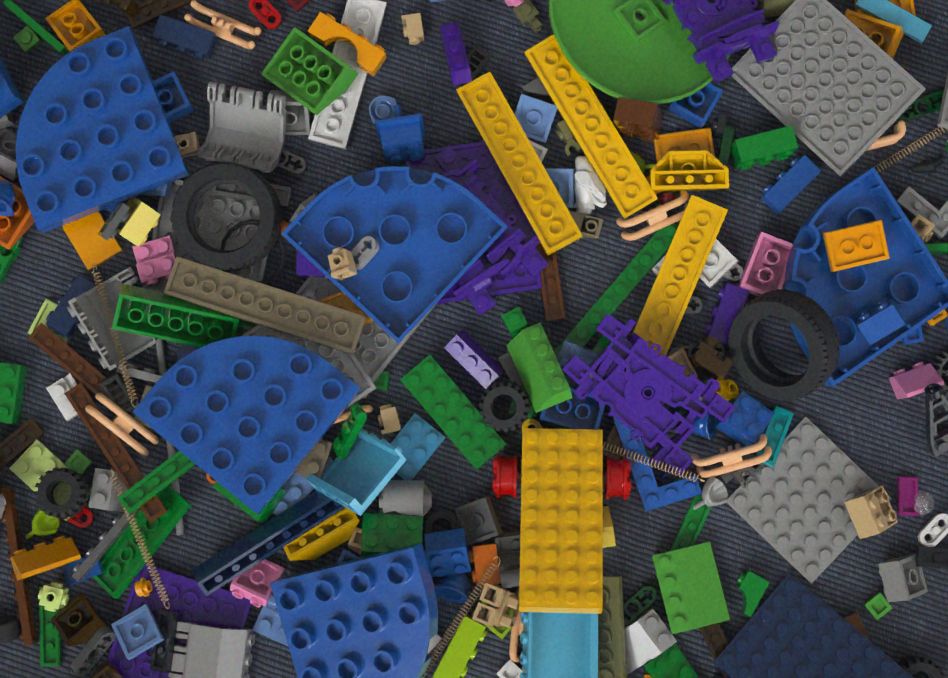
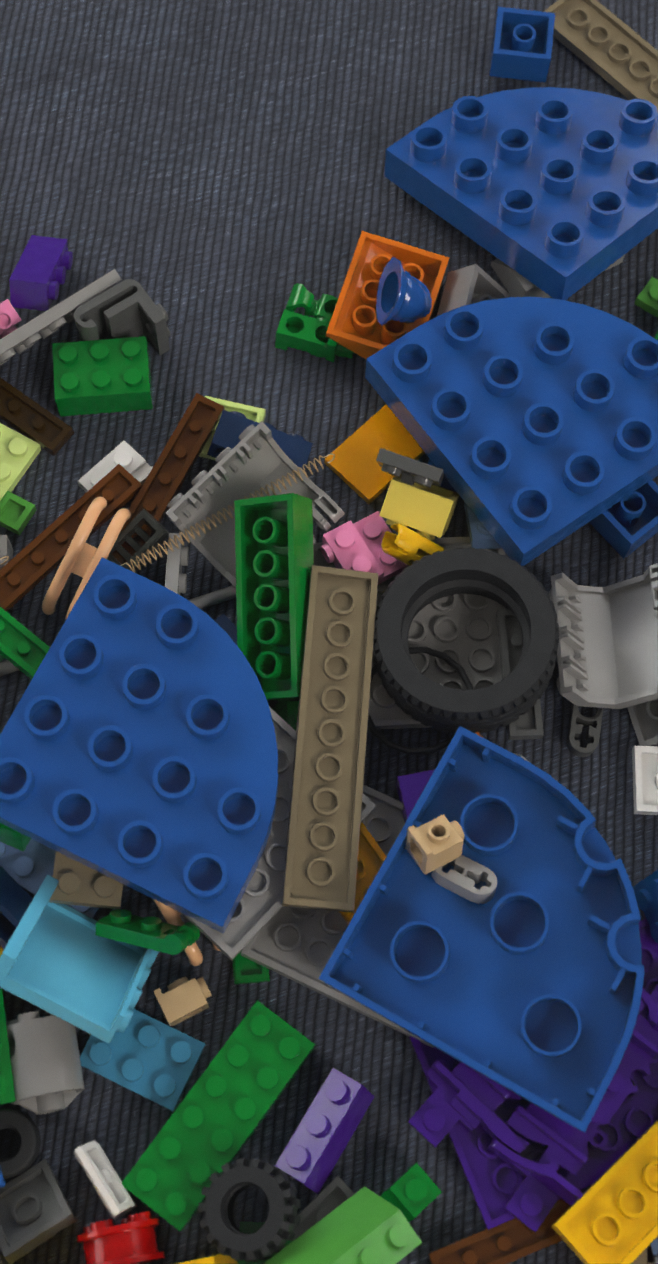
camera: 75 degrees right, 15 degrees down
tan brick [175,132,200,157] -> none
none -> white slope [74,1140,137,1219]
none -> yellow arm [381,523,445,566]

